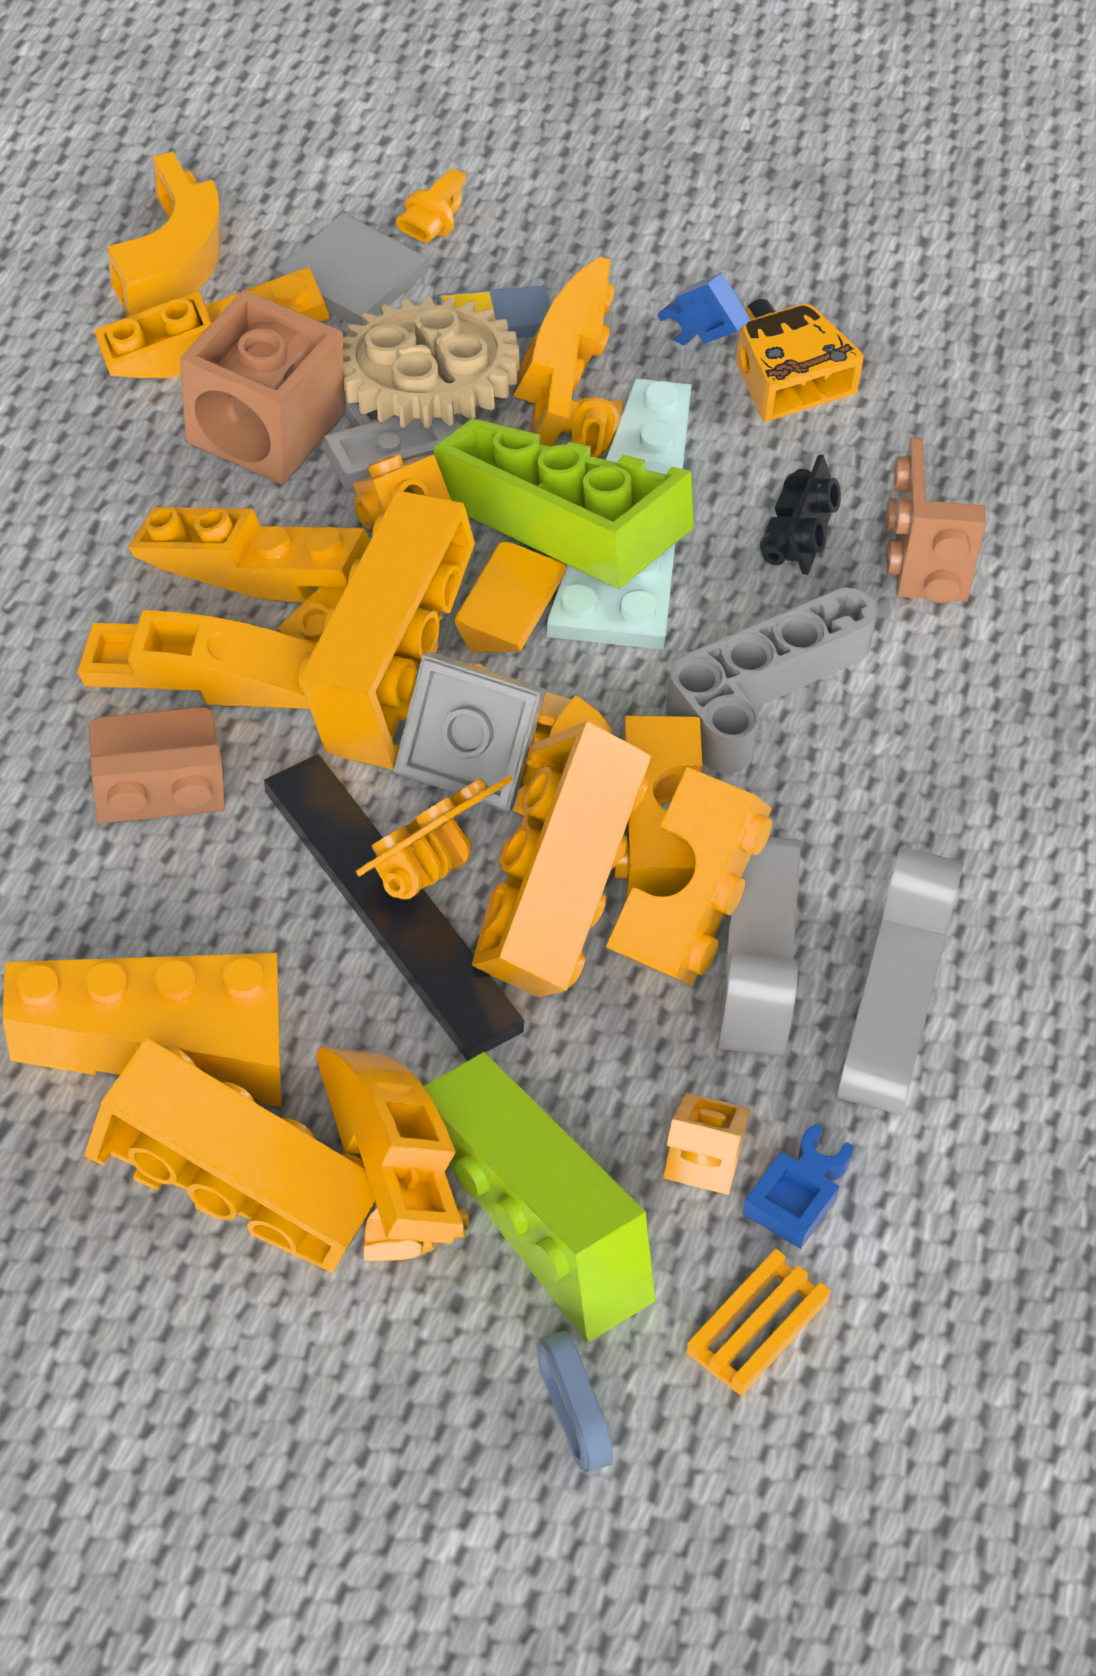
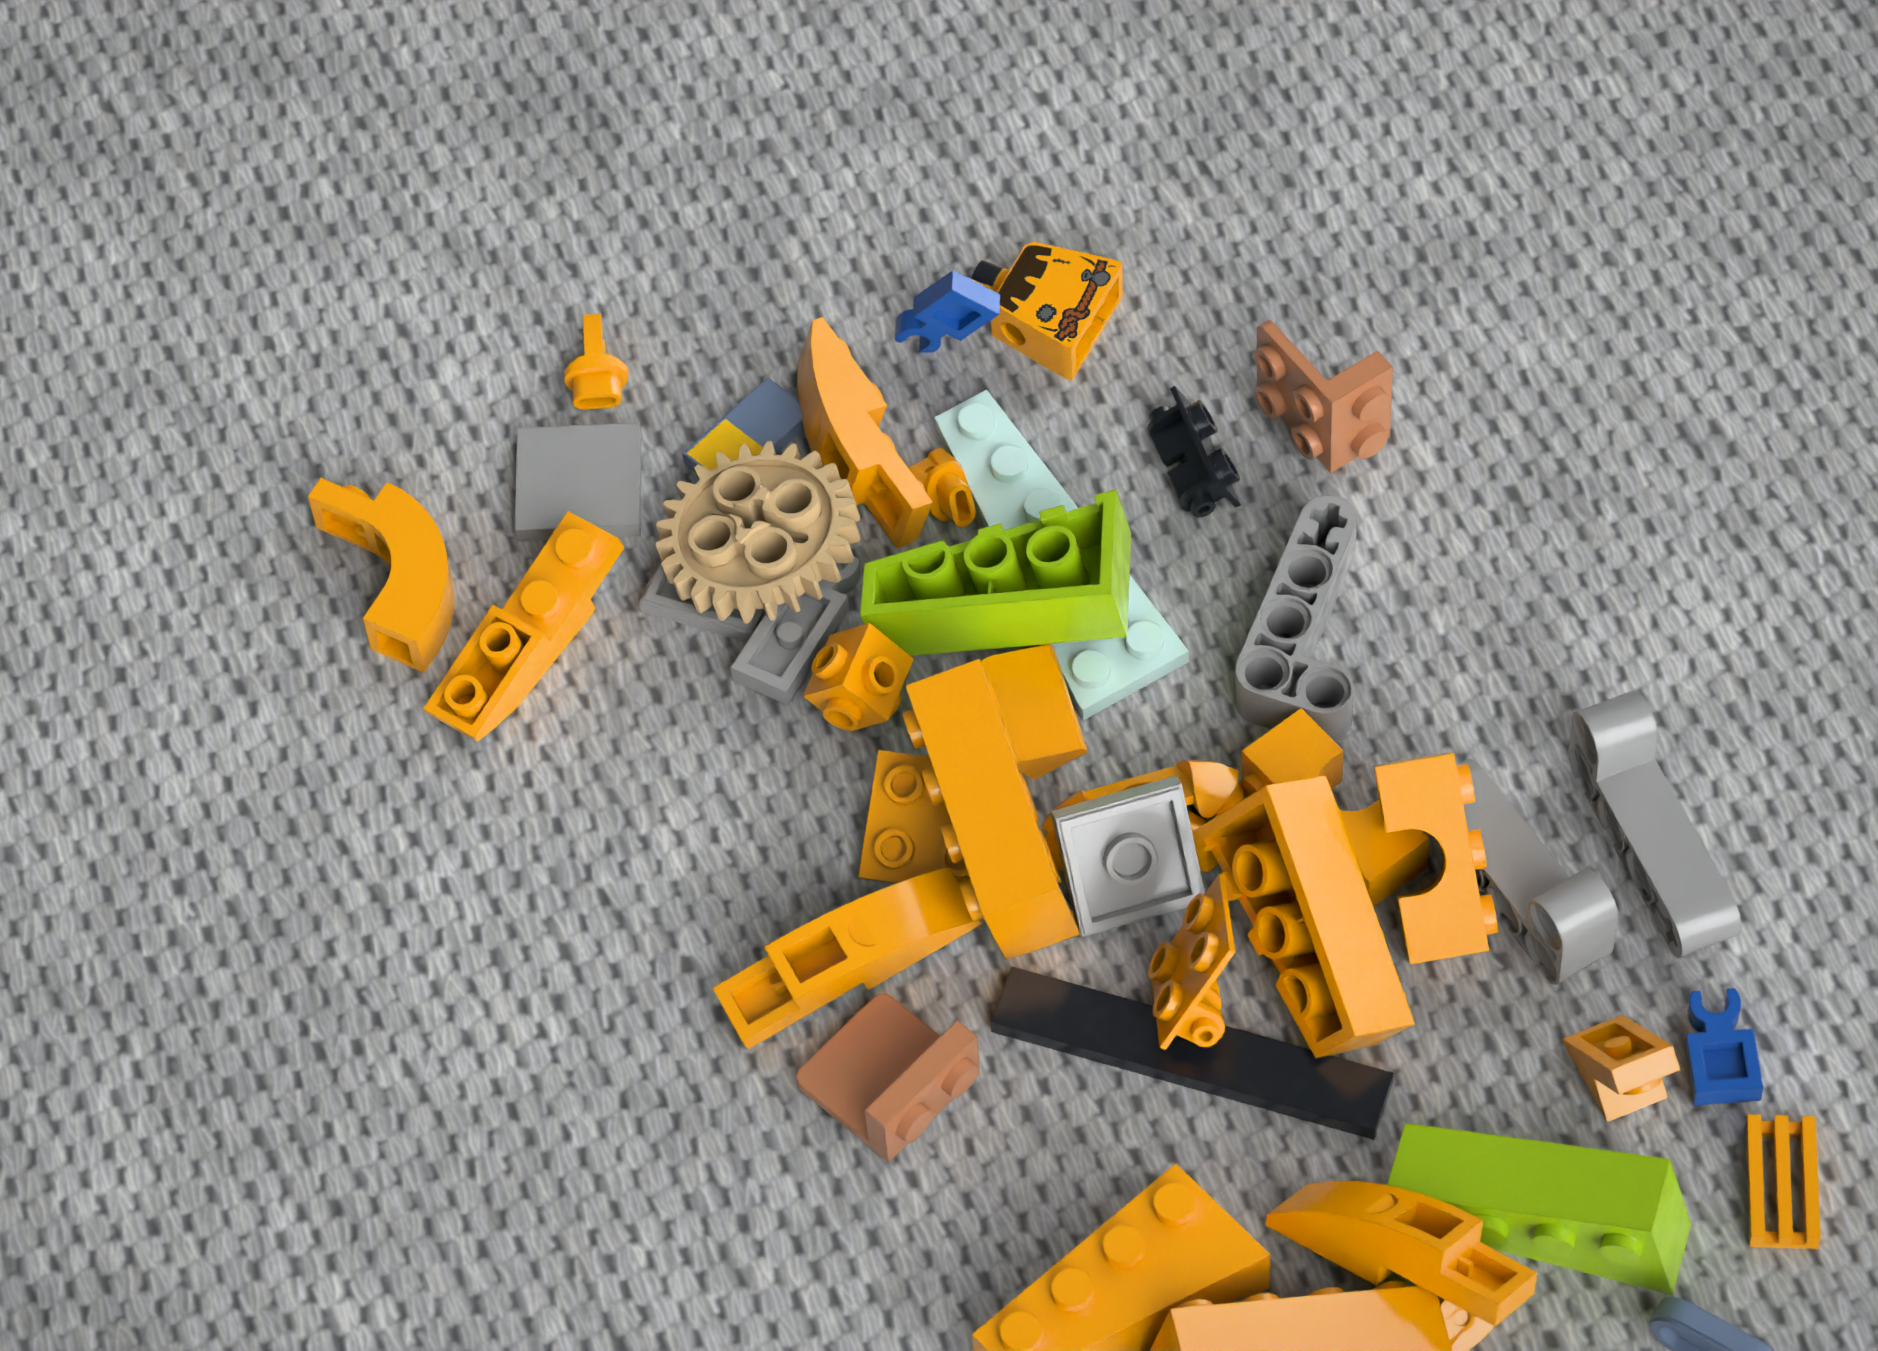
camera: 30 degrees left, 5 degrees up
light orange slope [128,507,370,603] -> none
nougat brick [180,289,344,485] -> none

